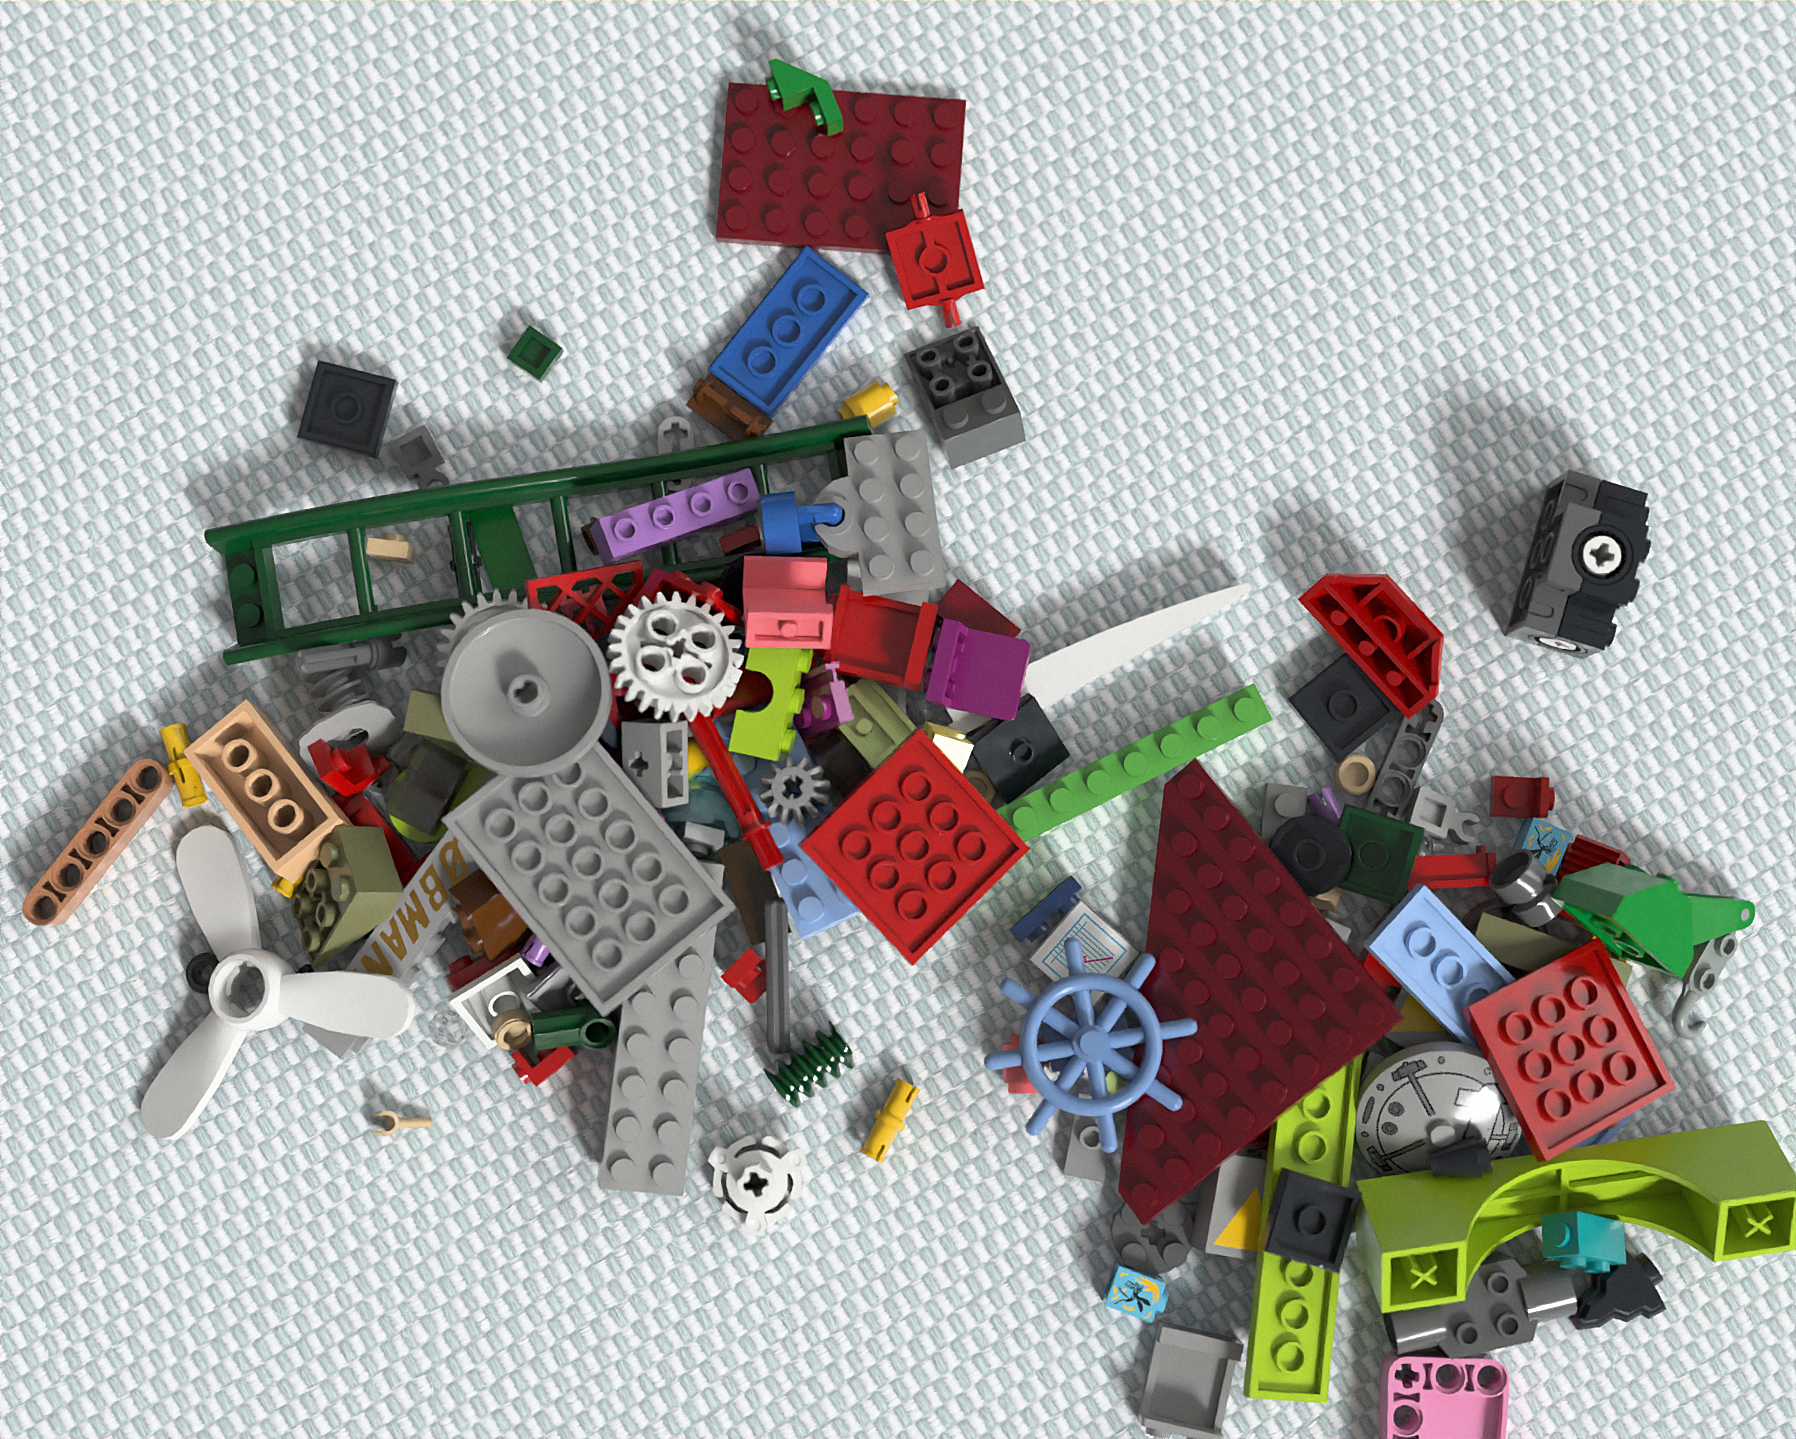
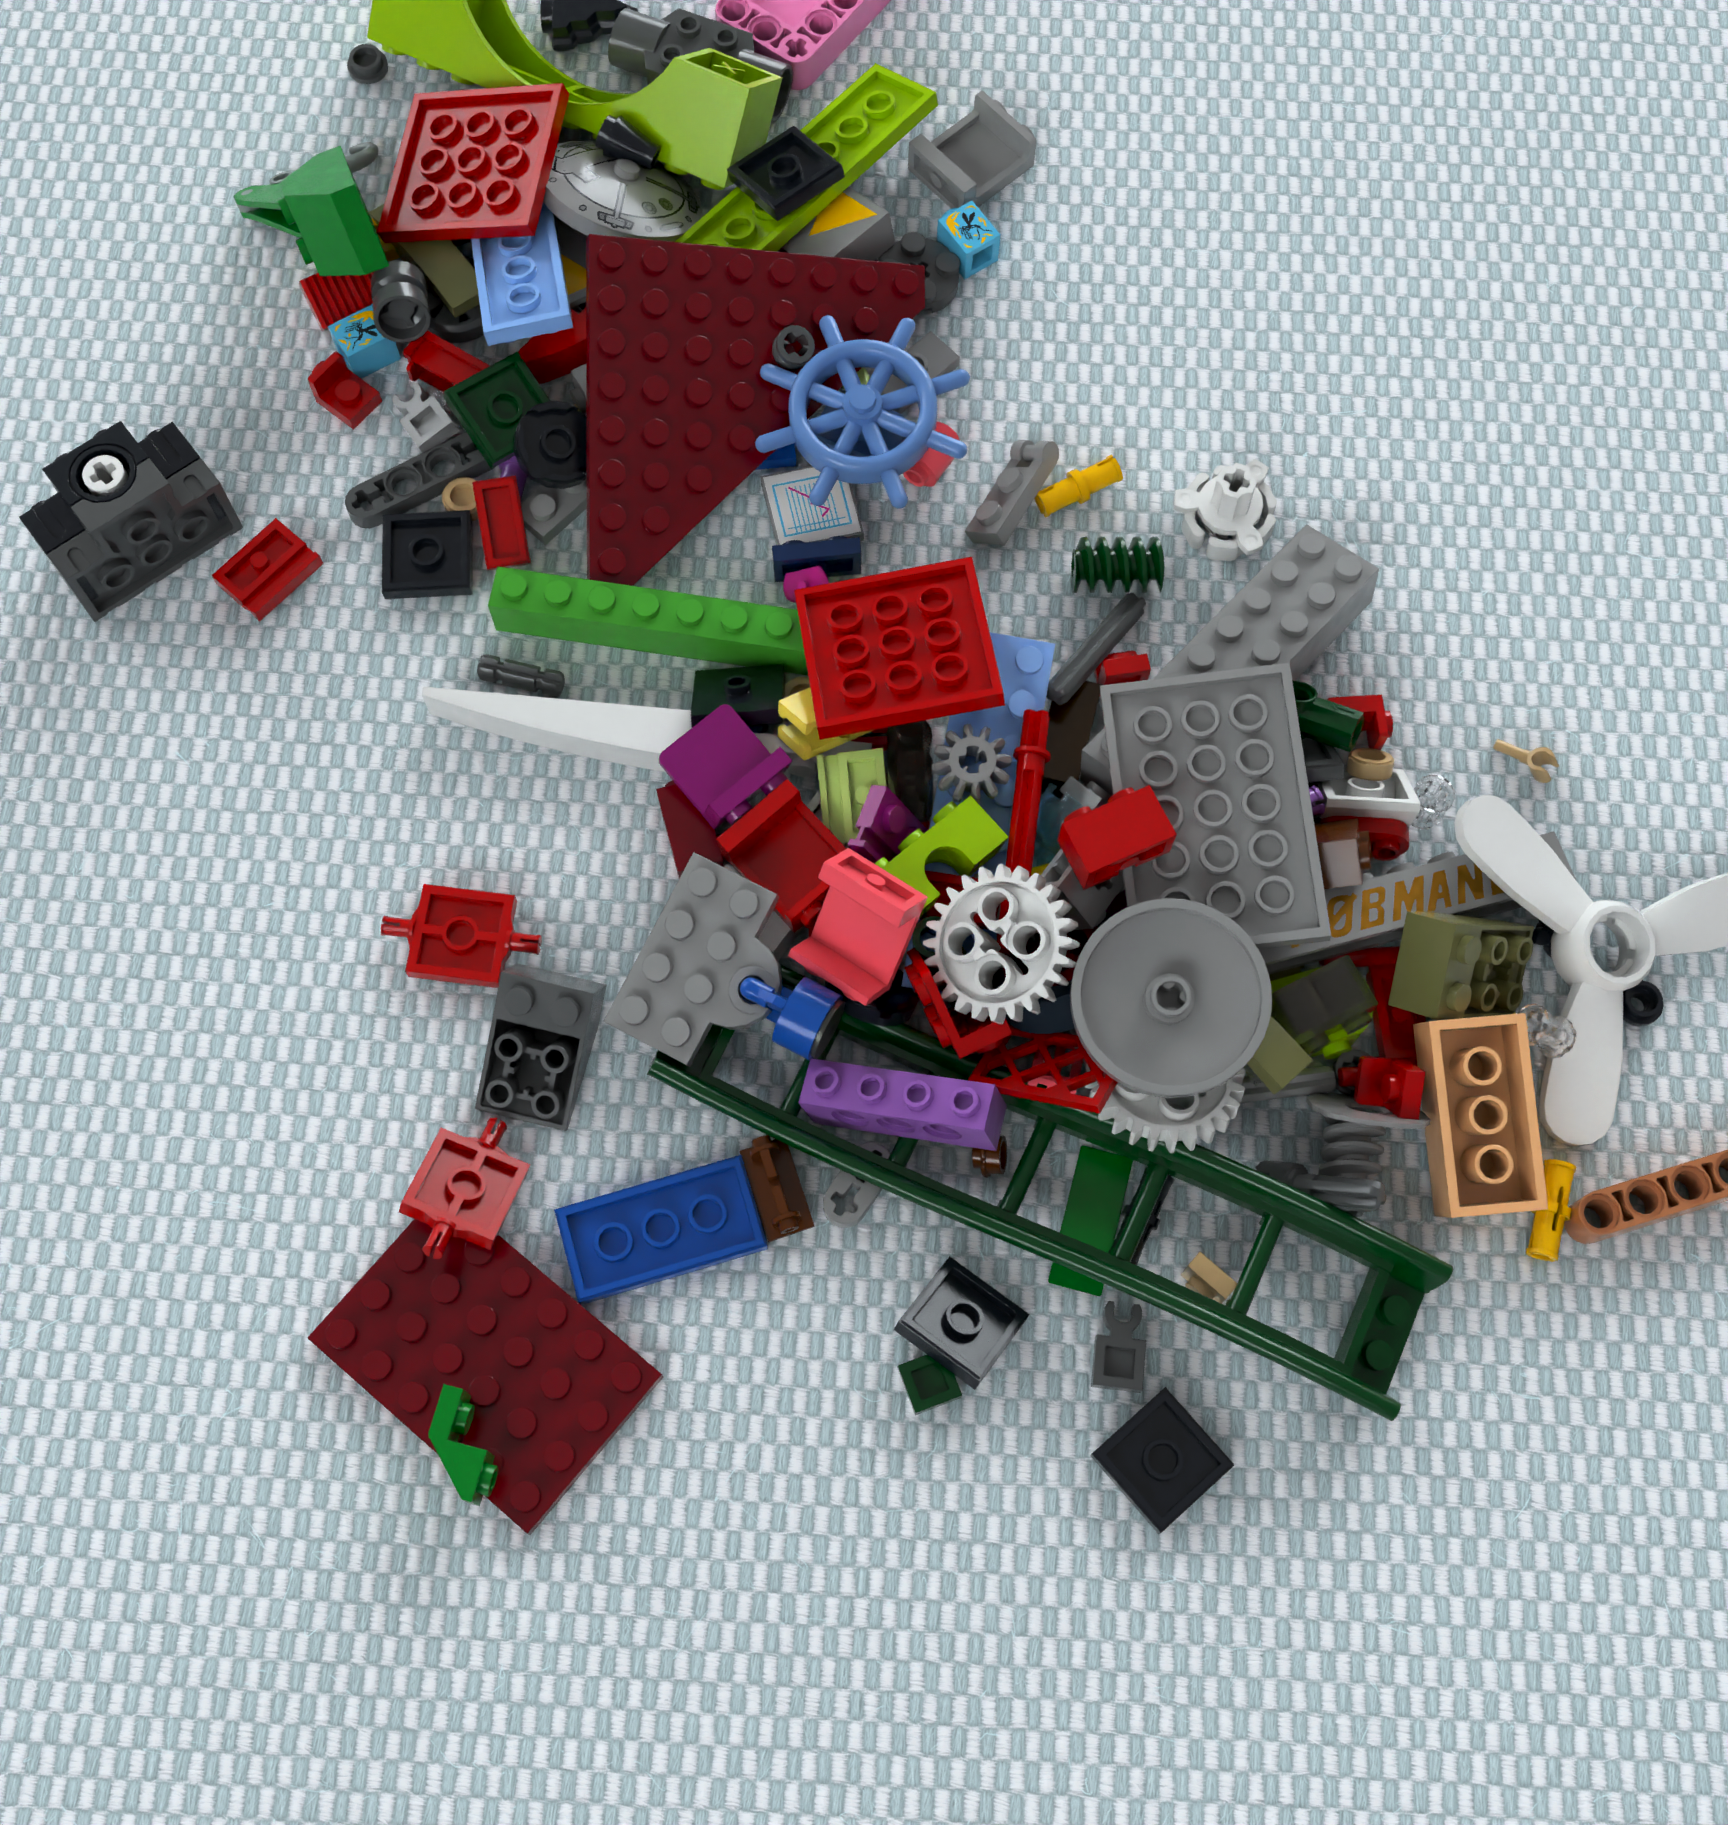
camera: 140 degrees left, 15 degrees down
red tile [719,524,761,556] -> none
yellow brick [837,380,899,429] -> none
red wedge [1298,573,1444,720] -> none
teal brick [1541,1212,1626,1273] -> none
none -> red plate [211,518,323,622]
none -> dark grey plate [347,44,388,84]
none -> red plate [381,884,542,988]
none -> red tile [472,475,531,571]
none -> dark grey axle [477,654,565,697]
none -> dark grey bush [772,325,815,370]
none -> dark pink piece [783,566,829,603]
none -> black plate [894,1256,1030,1390]
none -> light grey plate [965,440,1059,545]
none -> red brick [1057,785,1177,890]
none -> clear bush [1516,1004,1577,1058]

